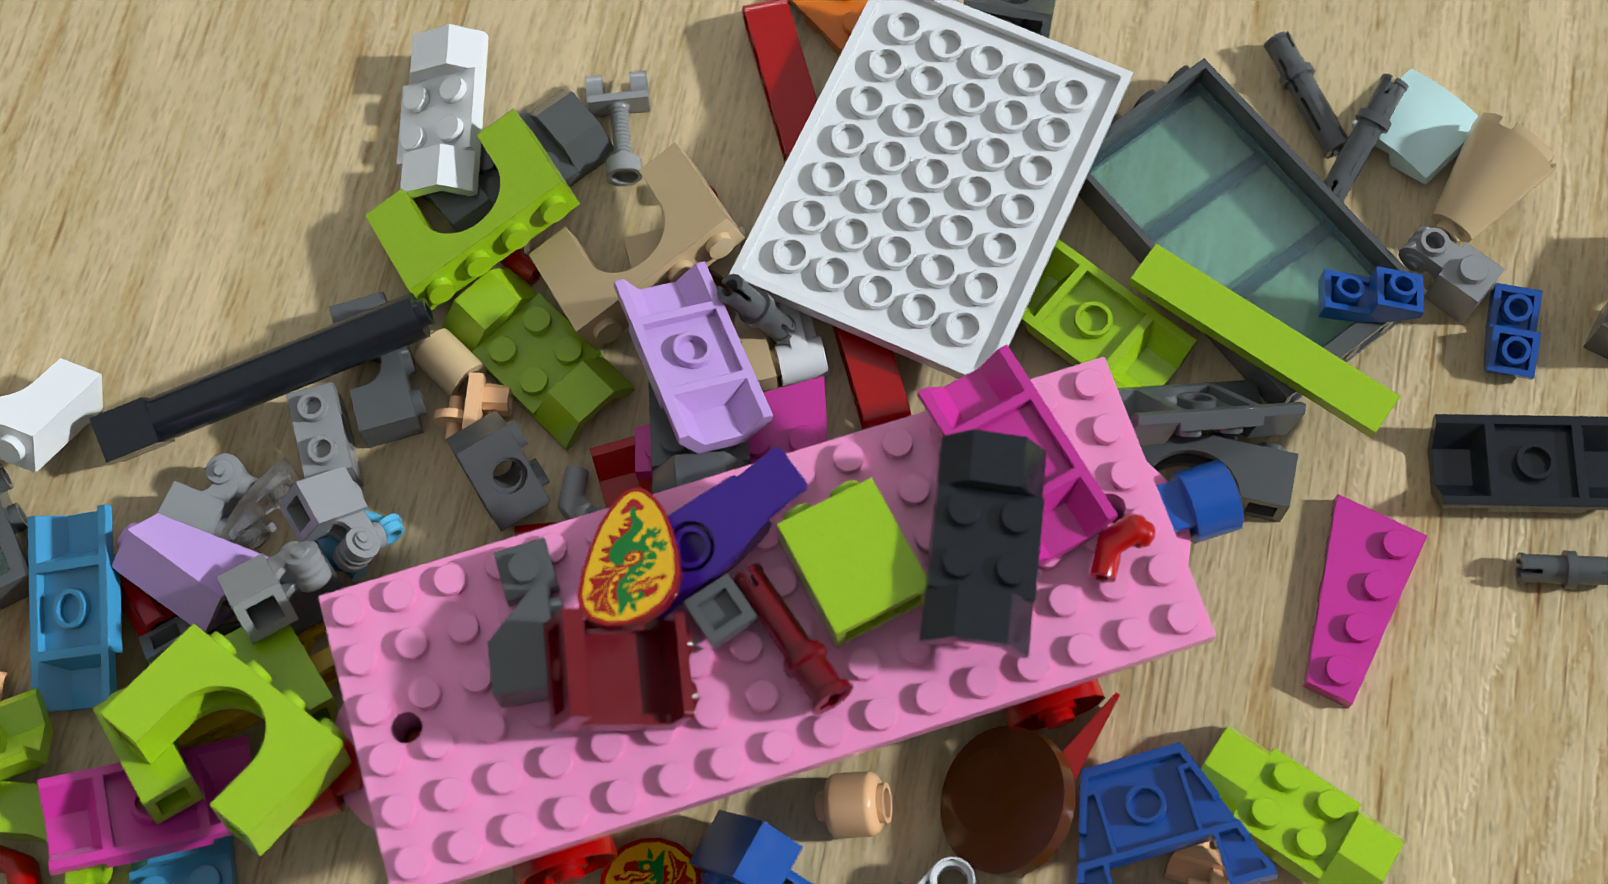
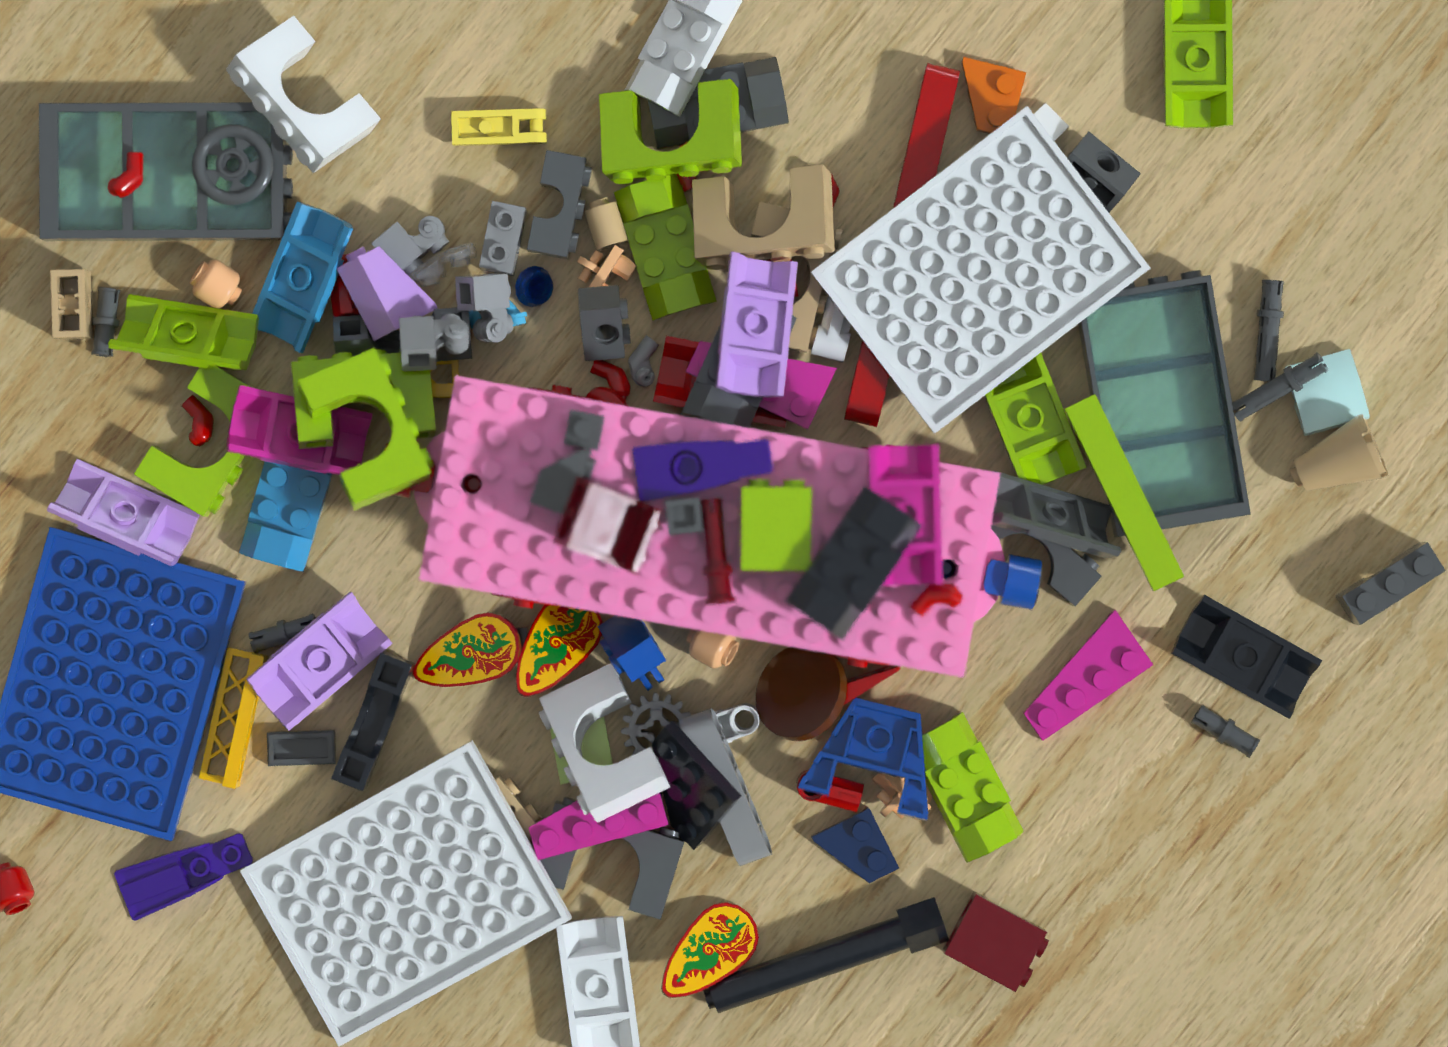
camera: 30 degrees right, 20 degrees up
black brick [89,293,435,463] -> none
shield [577,487,682,631] -> none
light grey bar [585,70,650,186] -> none
dark grey pin [717,274,796,344] -> none
blue slope [1318,266,1424,322] -> none
light grey brick [1399,226,1505,325] -> none
blue slope [1484,283,1543,380] -> none
none -> light yellow plate [451,109,547,146]
none -> clear blue hat [515,266,553,307]

